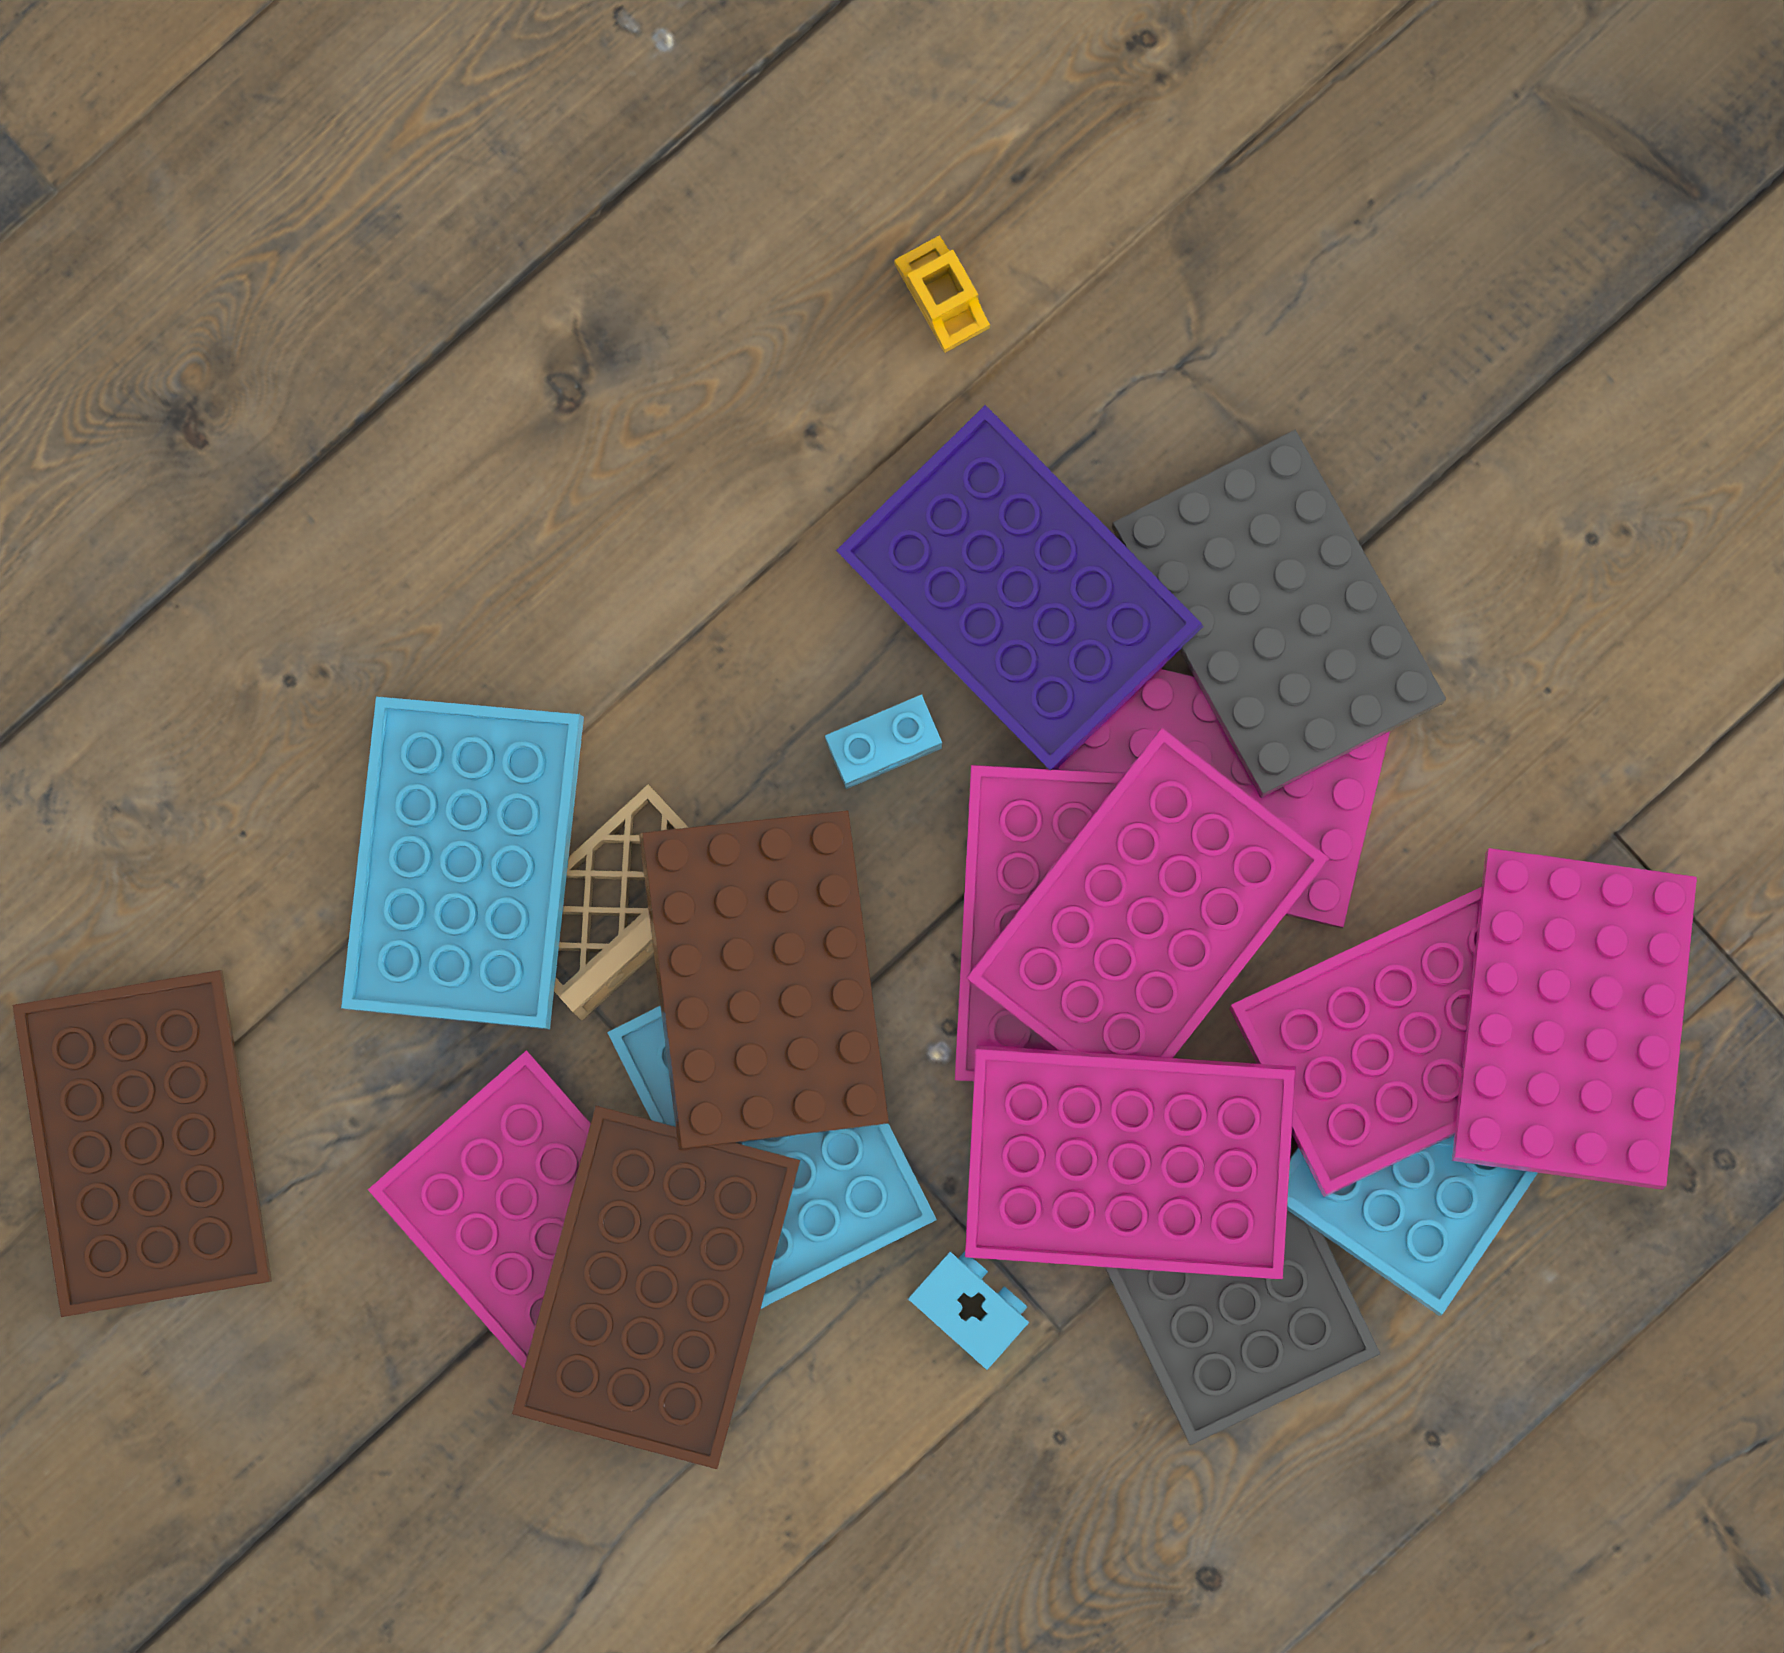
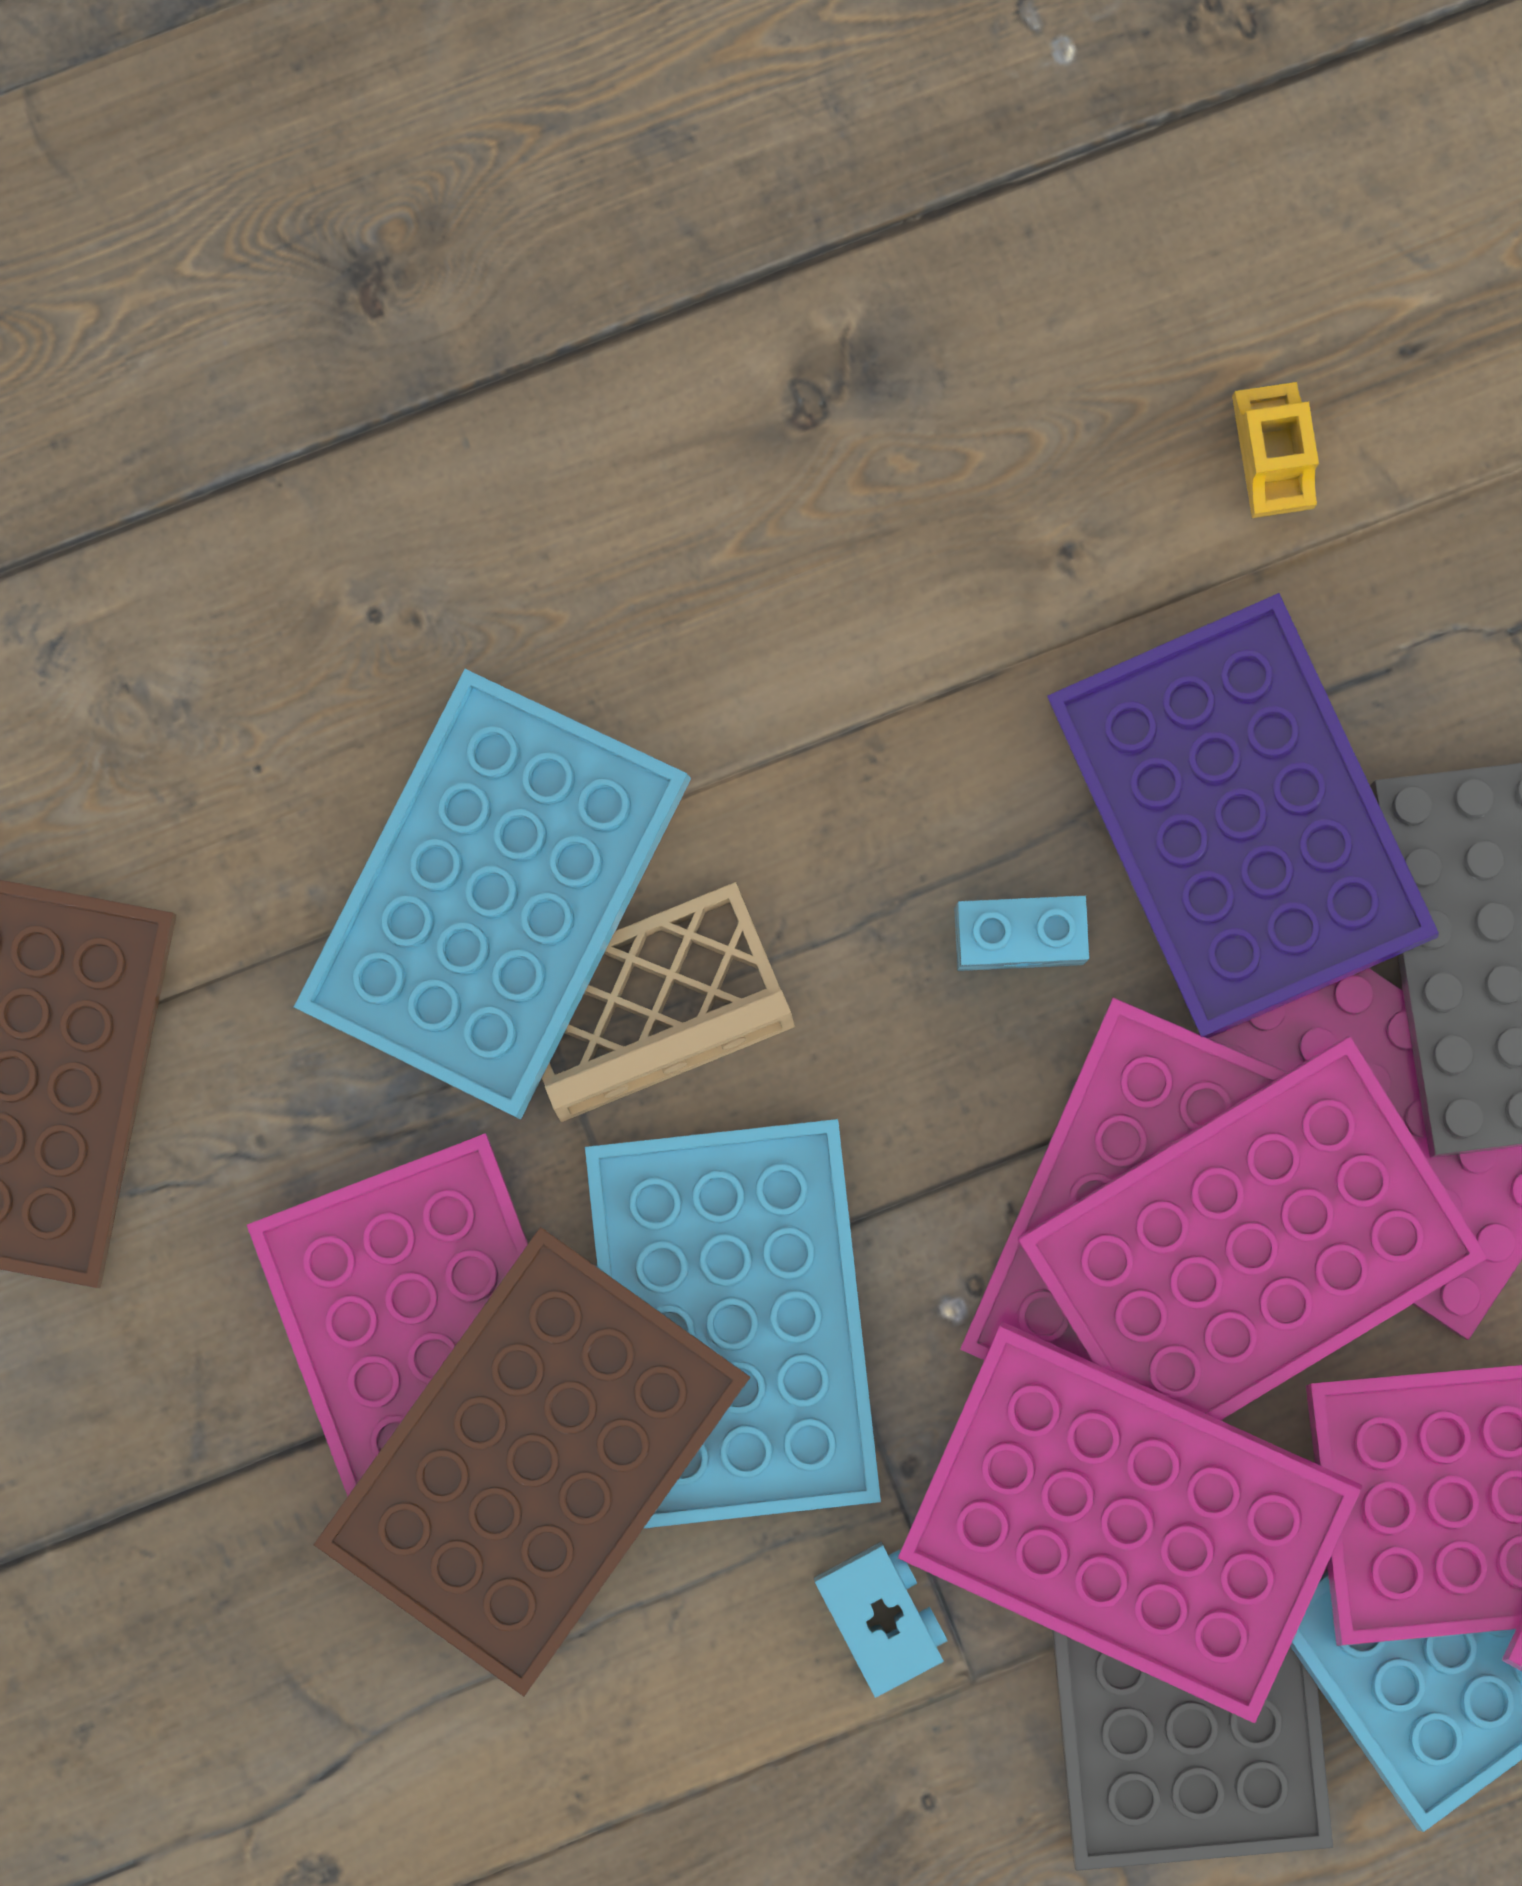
camera: 20 degrees right, 0 degrees up
reddish brown plate [639,810,889,1150] -> none

